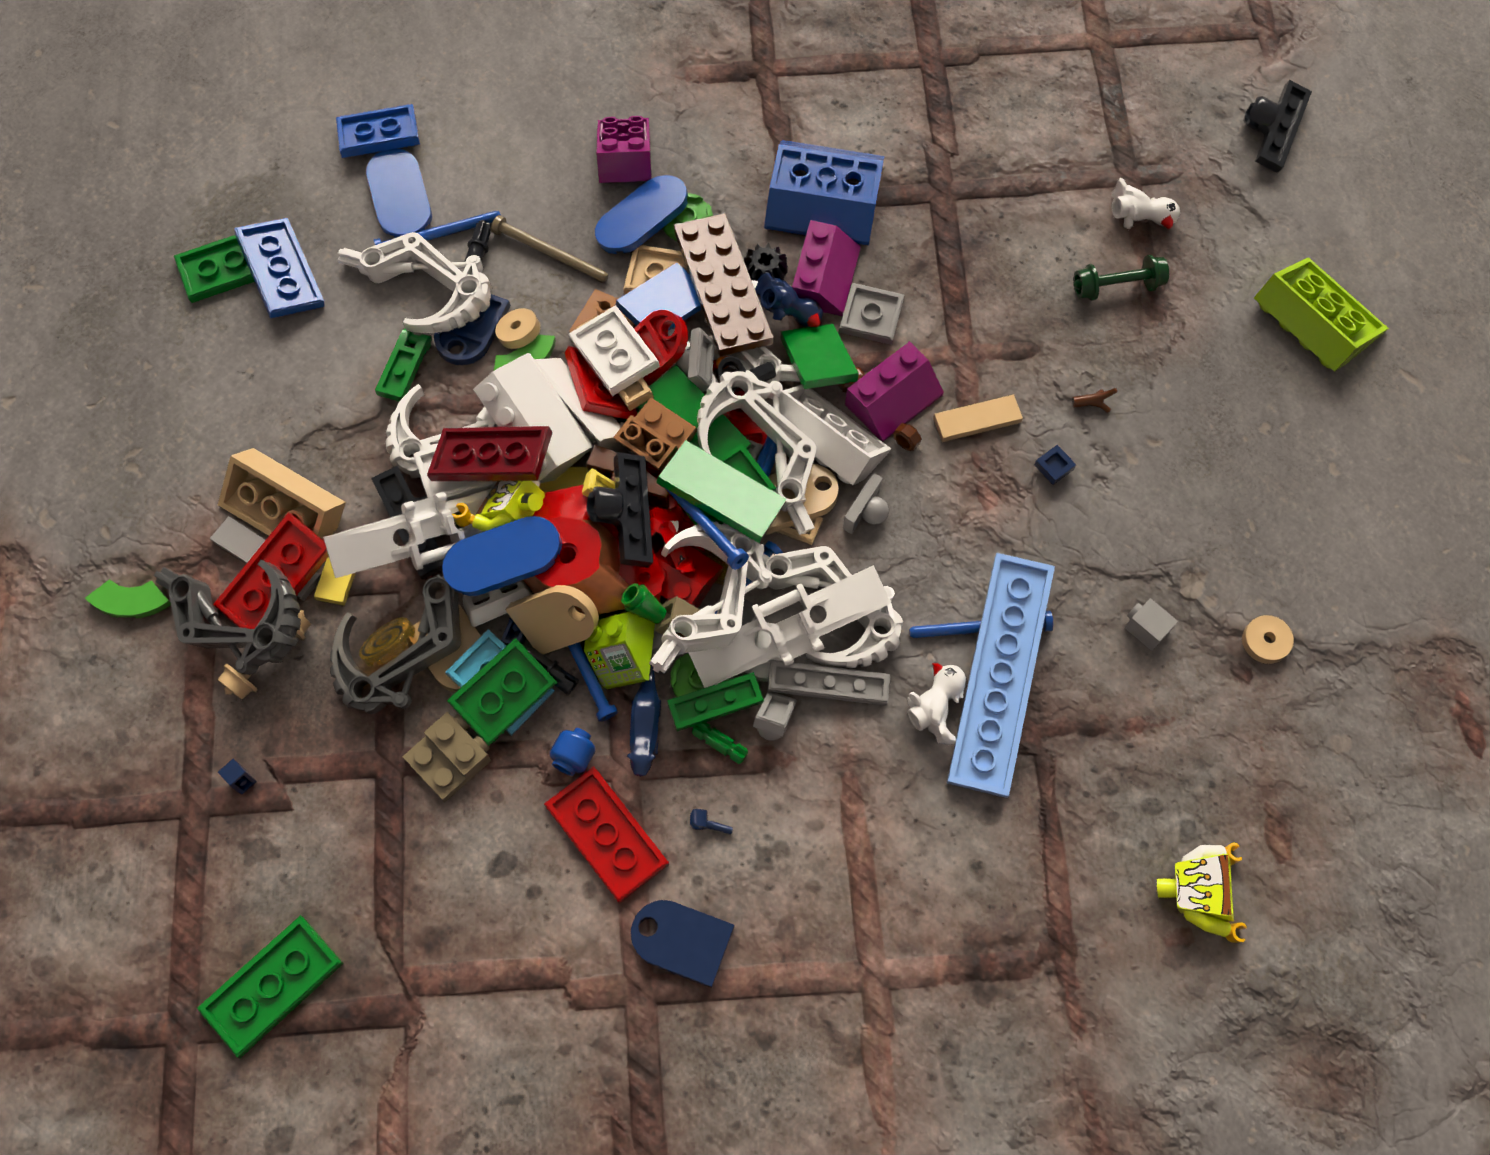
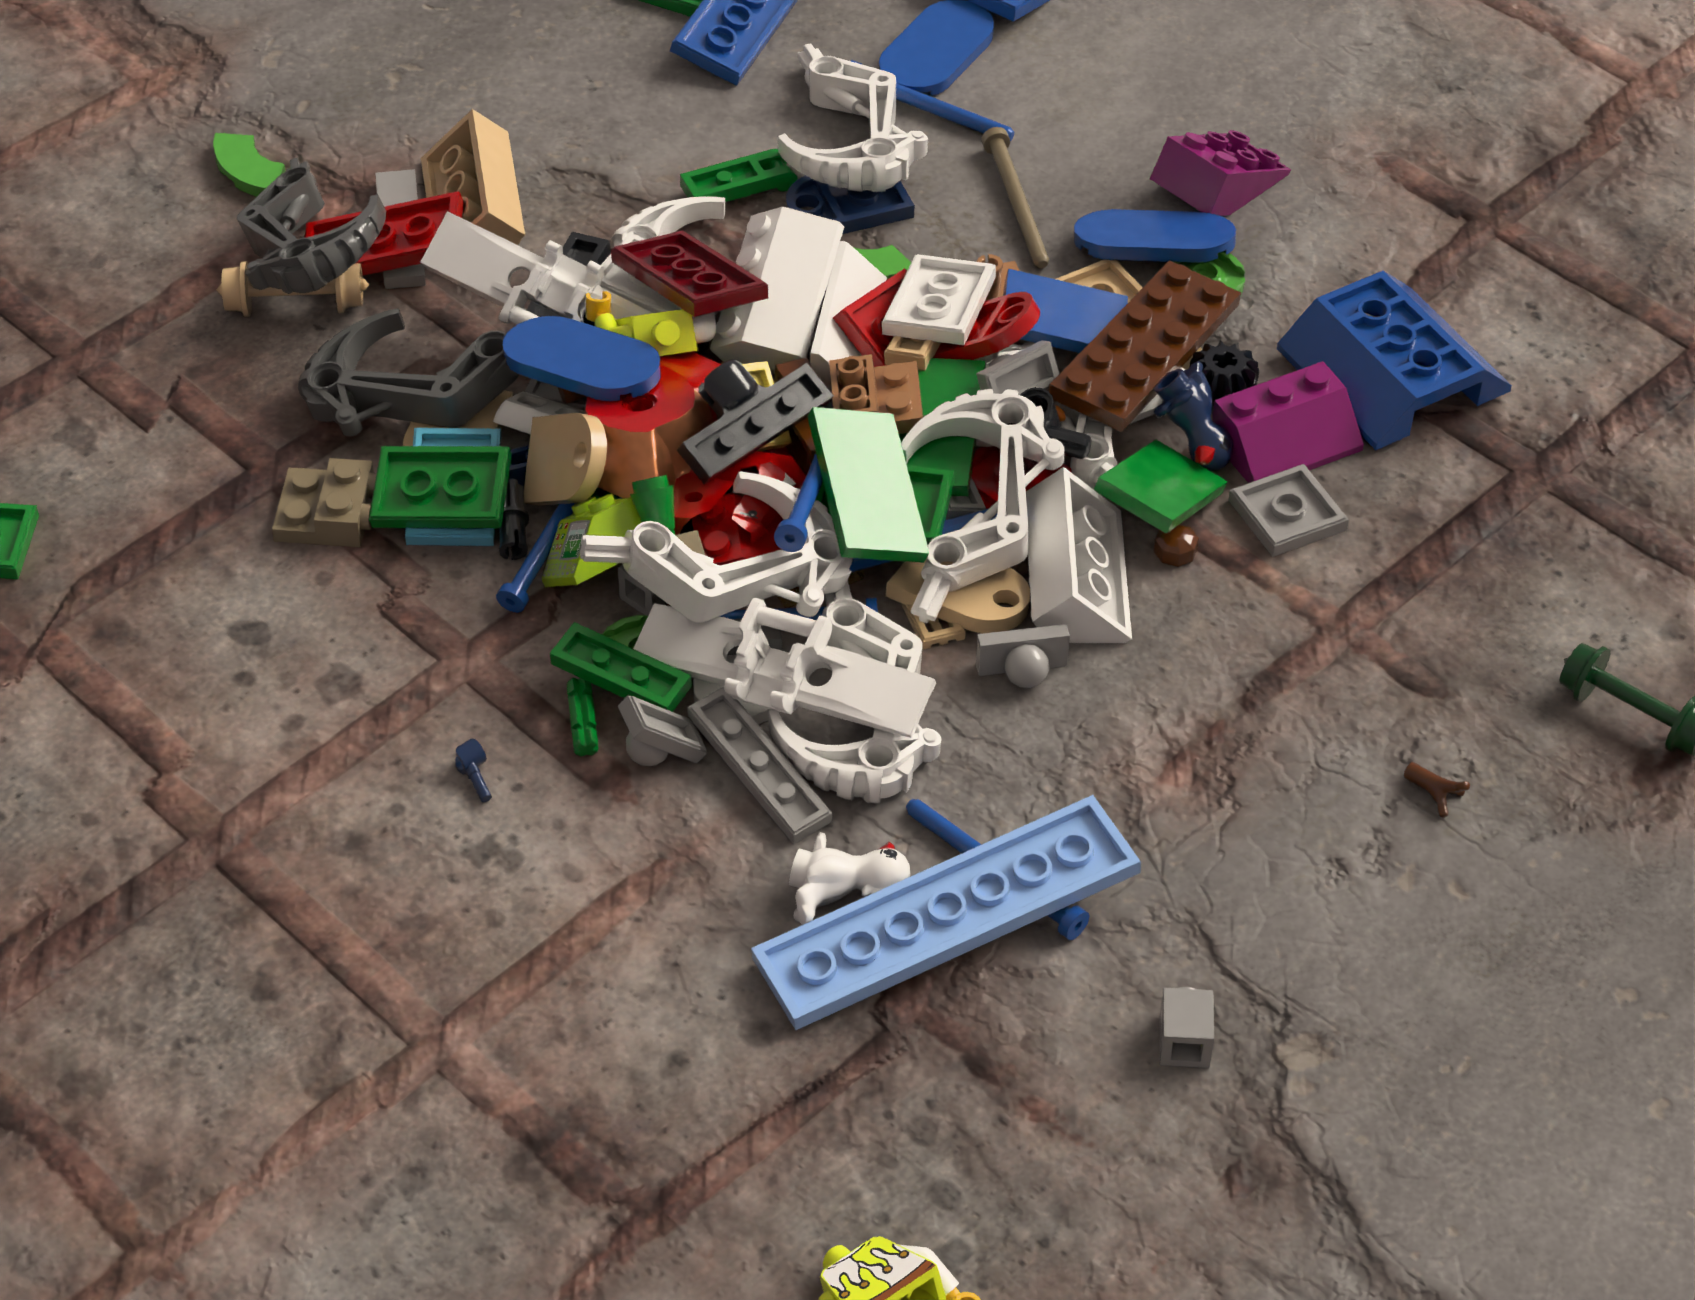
camera: 50 degrees right, 20 degrees down
dark blue piece [218,759,257,795] -> none
light yellow tile [314,557,355,606] -> none
clear yellow tile [359,618,415,666] -> none
black axle [464,220,491,269] -> none
tan piece [495,308,540,349] -> none
red tile [544,766,669,904] -> none
blue head [550,728,595,776] -> none
dark blue animal [627,665,661,777] -> none
dark blue tile [631,900,734,988] -> none
magenta slope [845,341,944,442] -> none
reddish brown tile [893,423,922,451] -> none
tan tile [933,394,1023,442] -> none
dark blue plate [1034,445,1076,485] -> none
tan piece [1242,615,1294,664] -> none

